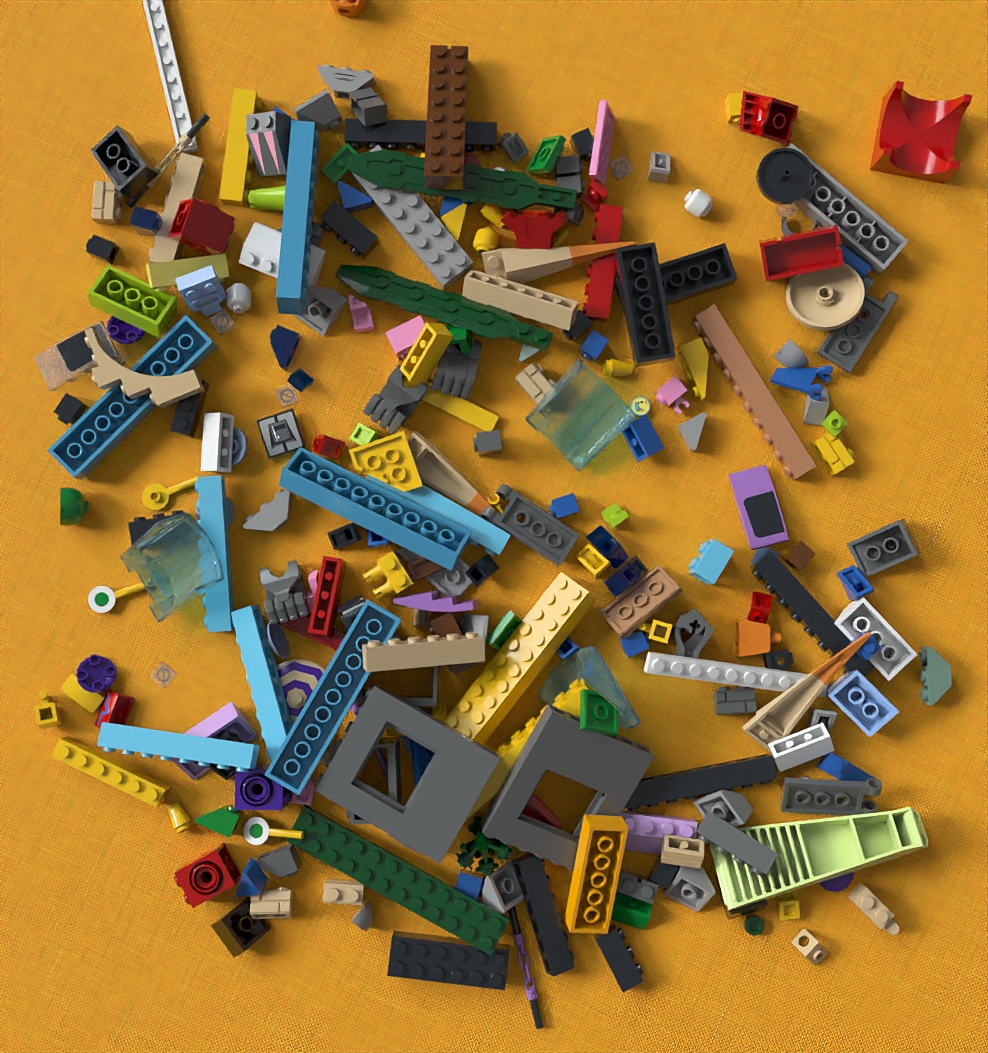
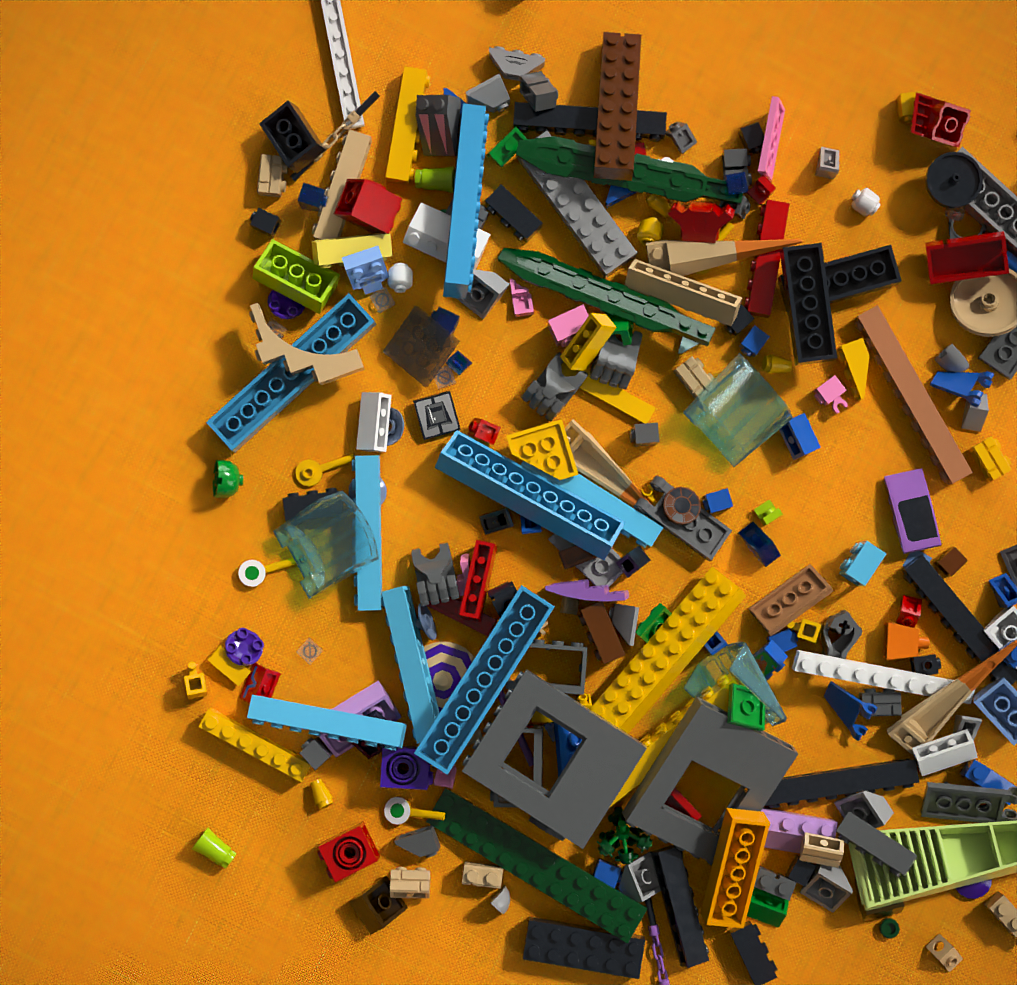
camera: 10 degrees right, 0 degrees up
clear slope [34,321,119,391] -> none
black brick [54,393,88,425] -> none
black brick [170,379,210,438] -> none
green slope [194,805,243,838] -> none
blue slope [236,858,268,897] -> none
light grey slope [243,489,292,532] -> none
blue slope [337,180,374,213] -> none
lime bracket [349,423,383,446] -> none
tan brick [362,632,485,672] -> none
yellow brick [363,551,414,601] -> none
yellow slope [440,203,467,244] -> none
green plate [526,135,567,175] -> none
yellow slope [575,543,611,578] -> none
clear blue slope [604,556,648,597] -> none
clear tile [608,154,634,181] -> none
tile [630,397,650,417] -> none
light grey slope [677,413,707,452] -> none
yellow slope [777,890,800,920] -> none
lime bracket [821,410,848,437] -> none
none -> lime plant [192,827,237,869]
none -> dark grey piece [300,737,333,770]
none -> clear smoke plate [383,306,460,387]
none -> tile [662,487,701,525]
none -> clear blue plate [725,172,748,196]
none -> blue brick [741,640,788,685]
none -> blue flag [824,681,877,741]

